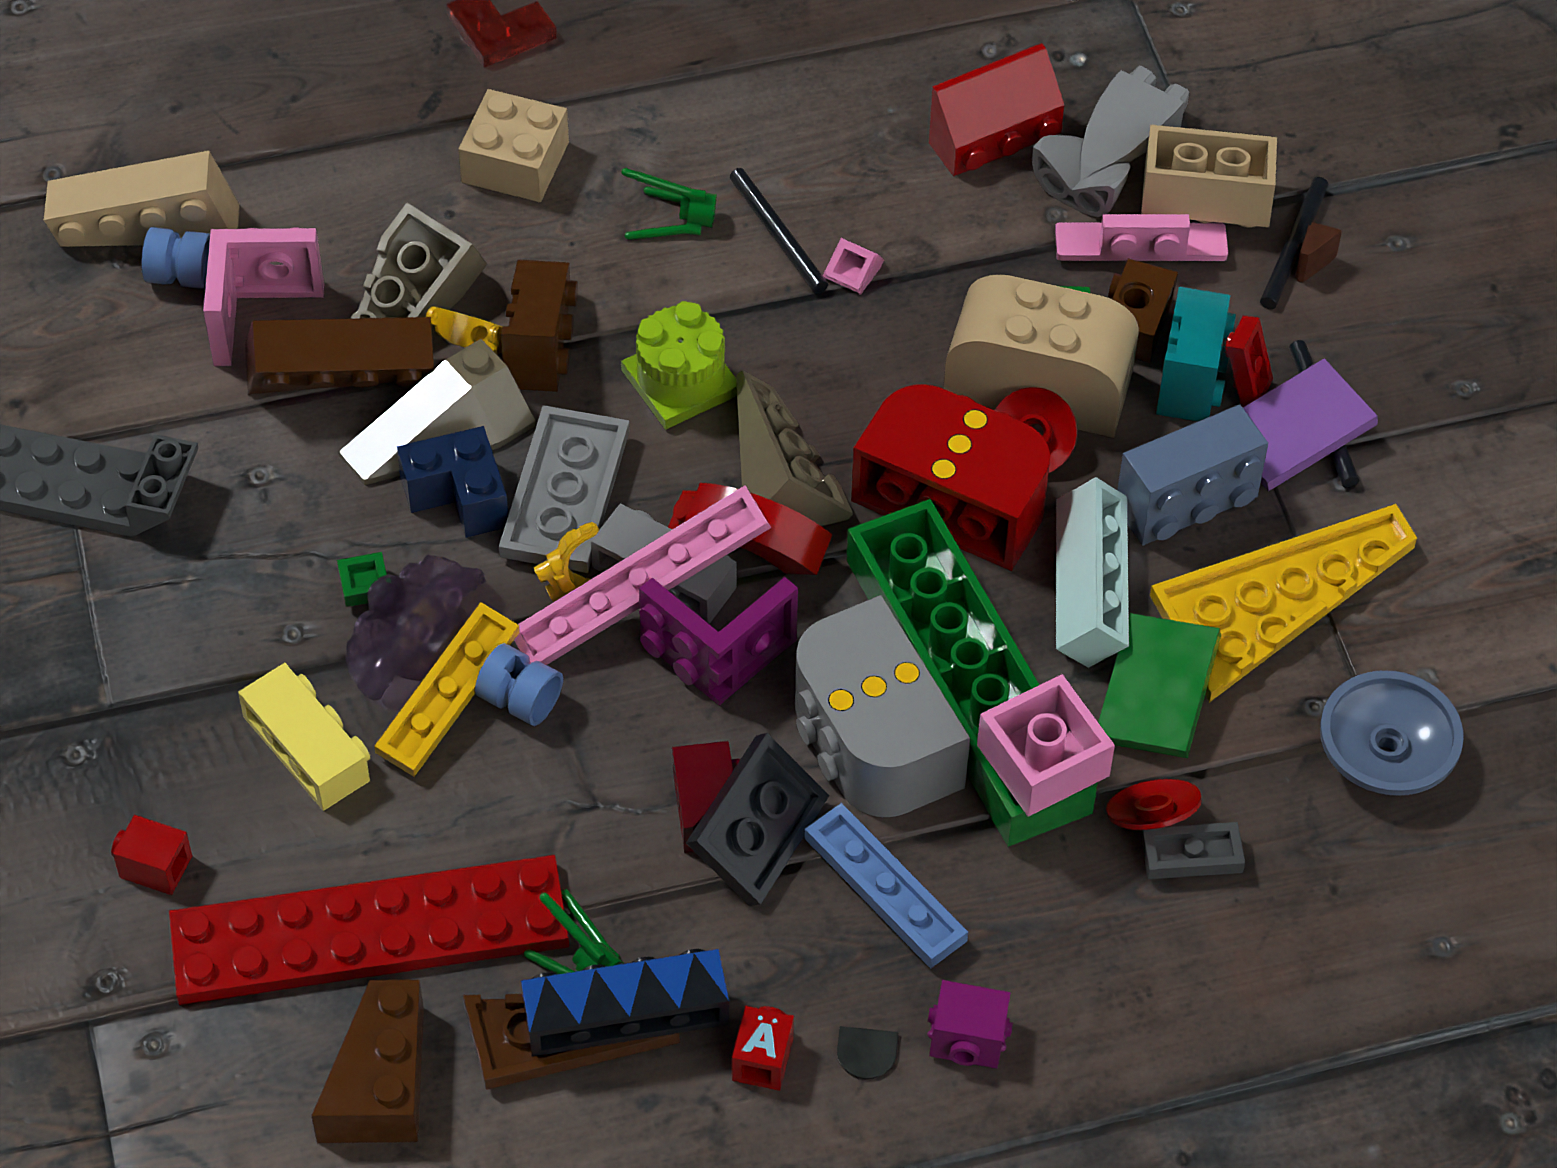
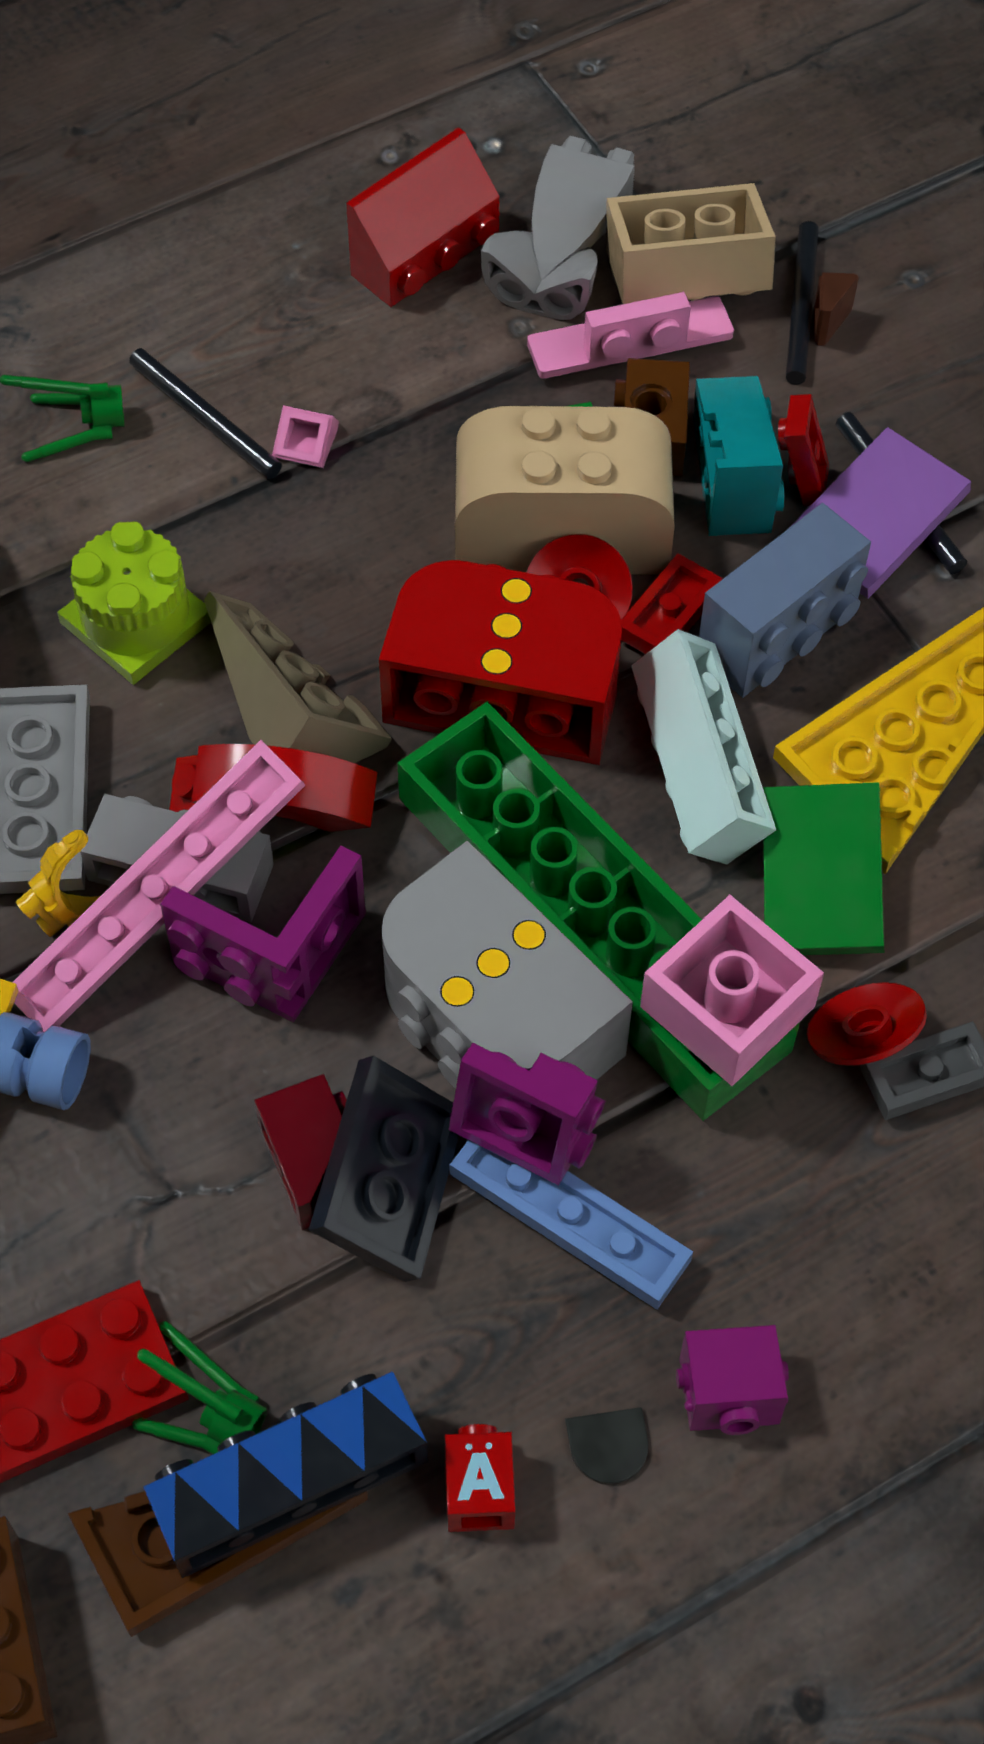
camera: 15 degrees left, 5 degrees up
none -> magenta plate [449,1043,605,1186]
none -> red plate [621,553,723,654]

